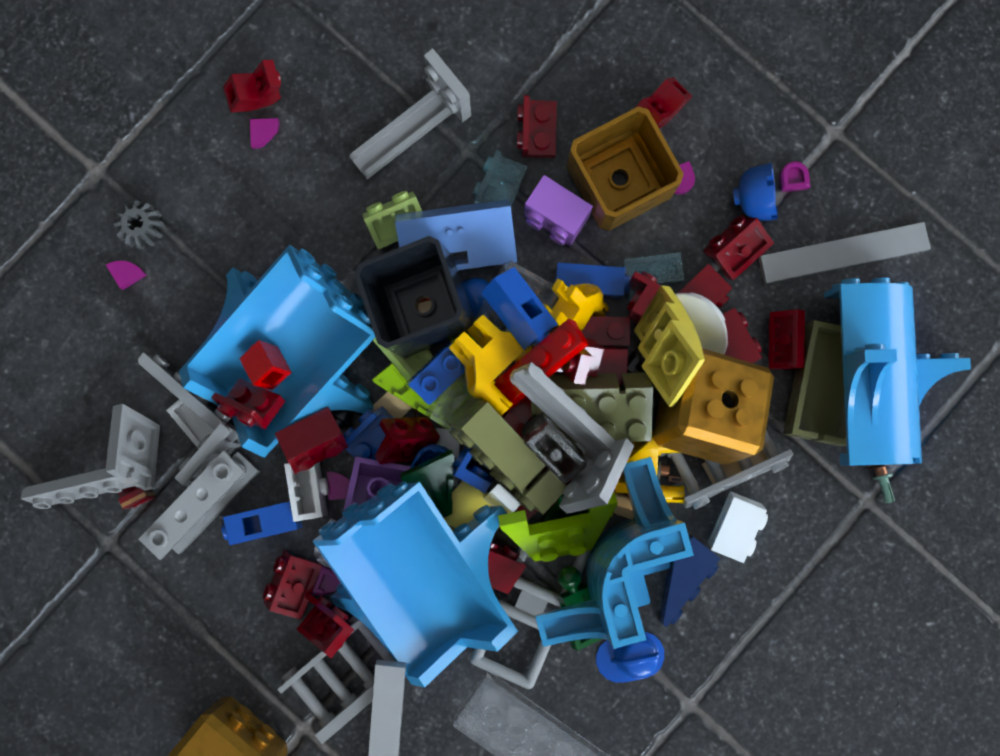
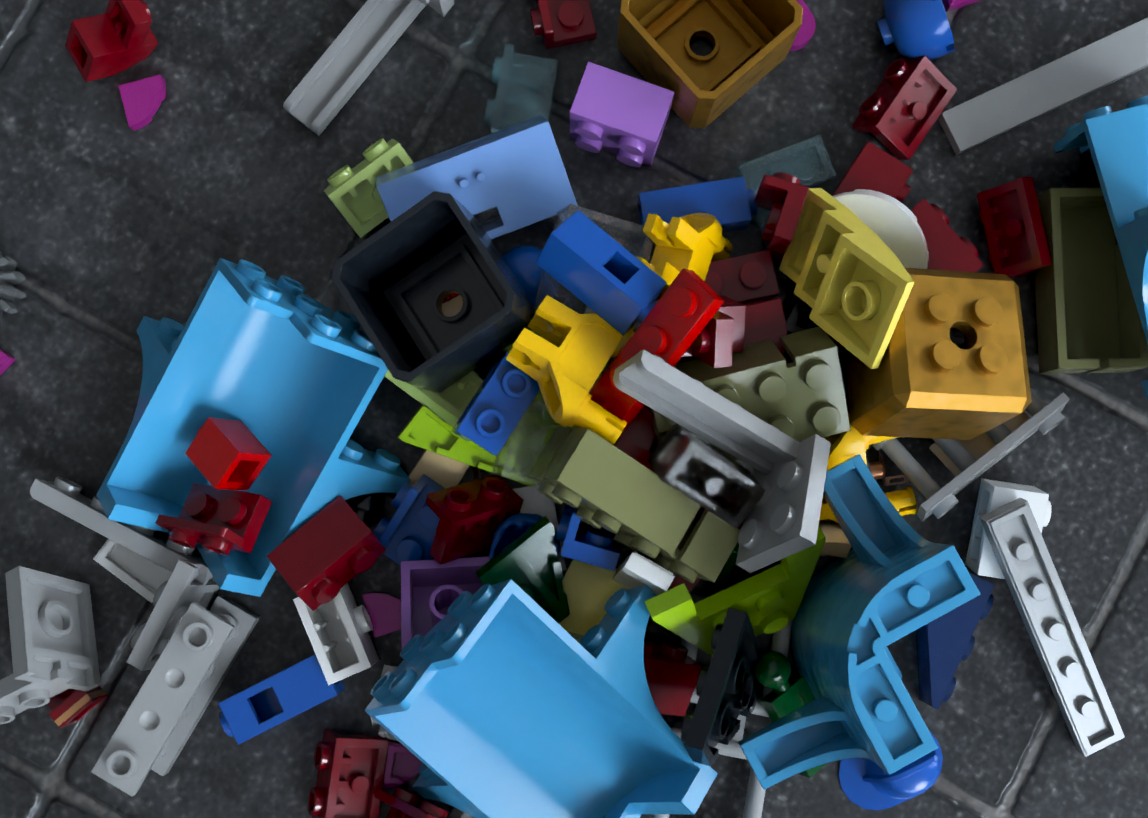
camera: 15 degrees left, 0 degrees up
none -> black plate [681,608,762,767]
none -> light grey tile [979,497,1125,757]

